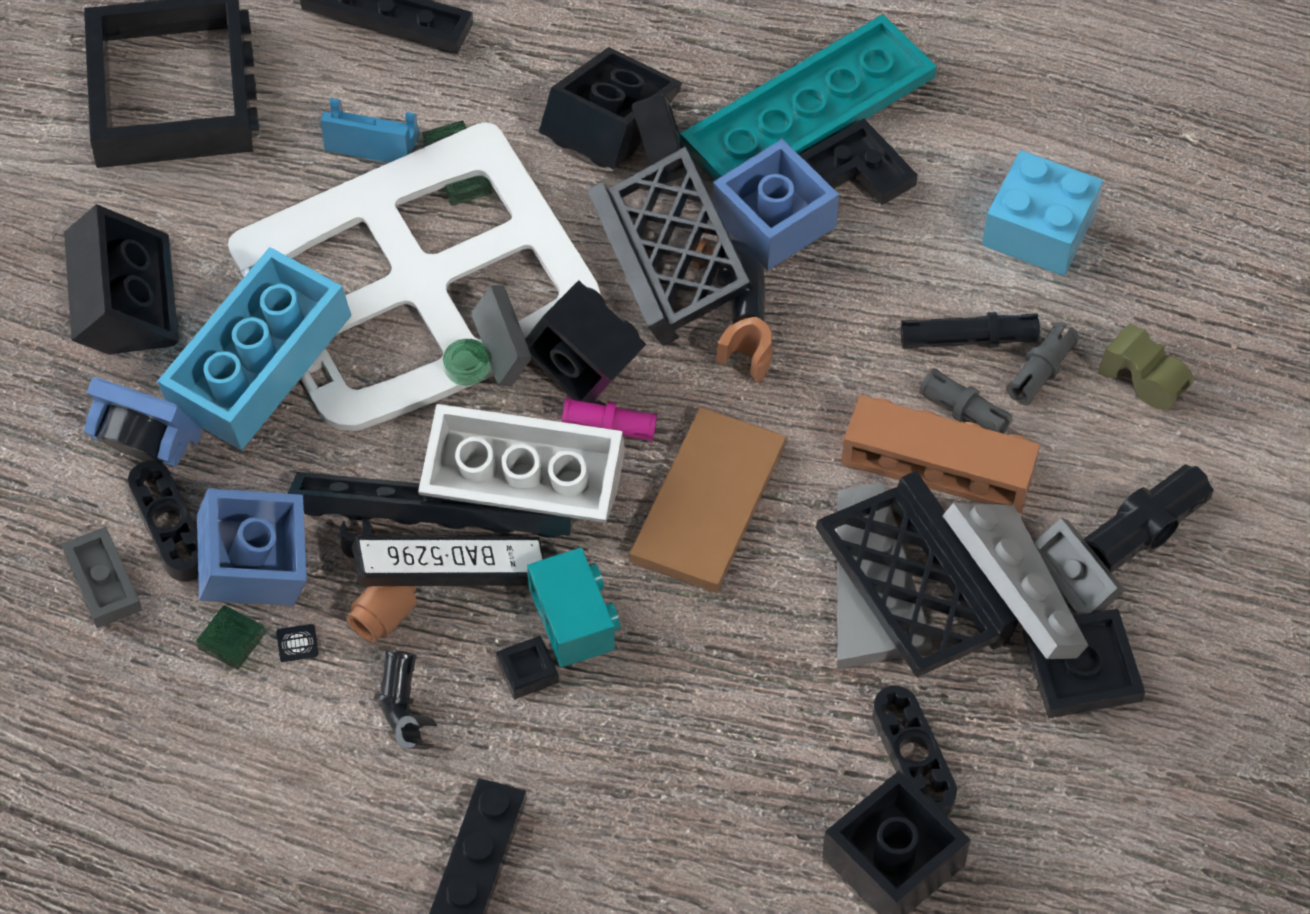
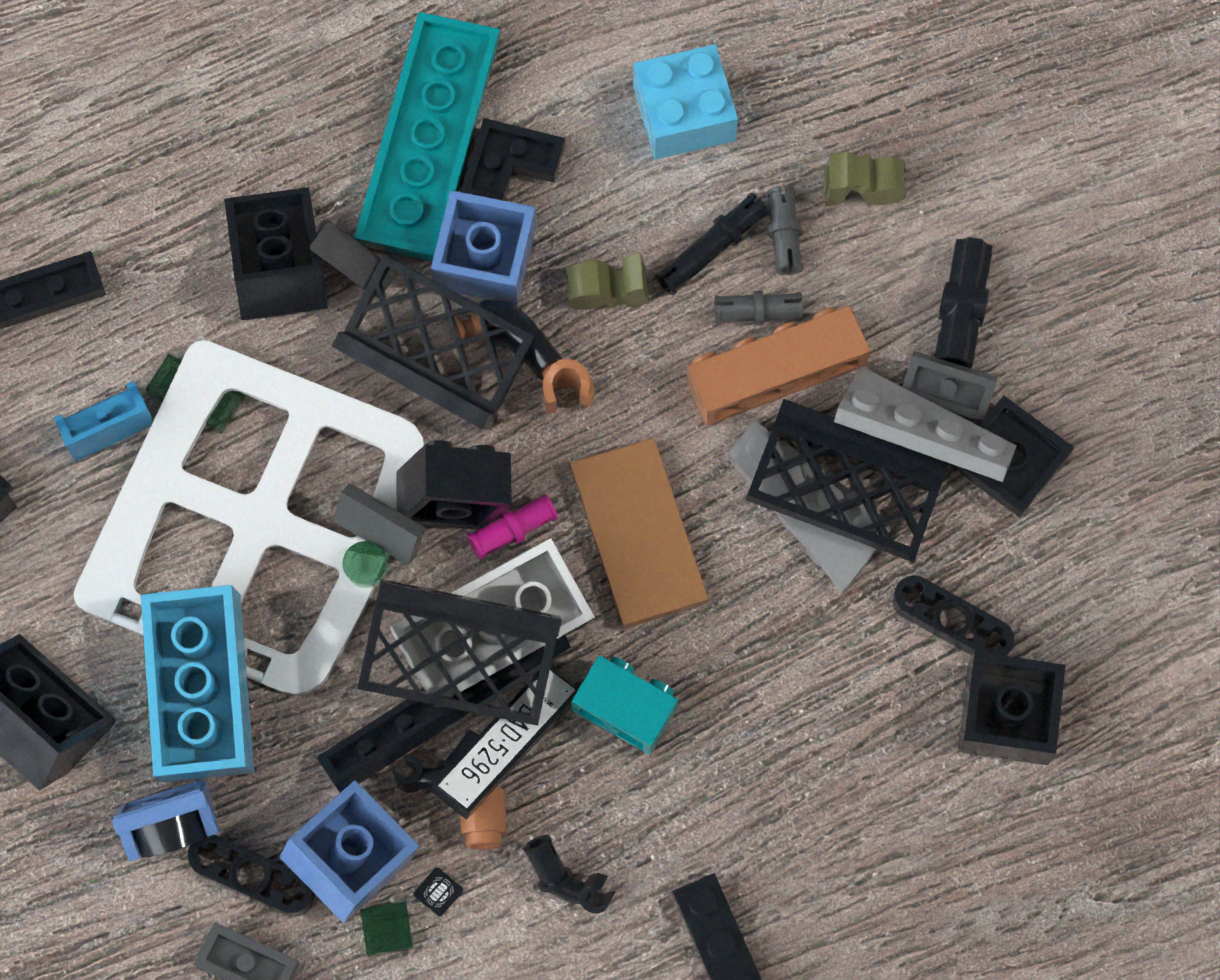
camera: 40 degrees left, 15 degrees up
black tile [495,635,559,700] -> none
none -> black fence [357,578,562,726]
none -> olive leg [566,252,649,309]

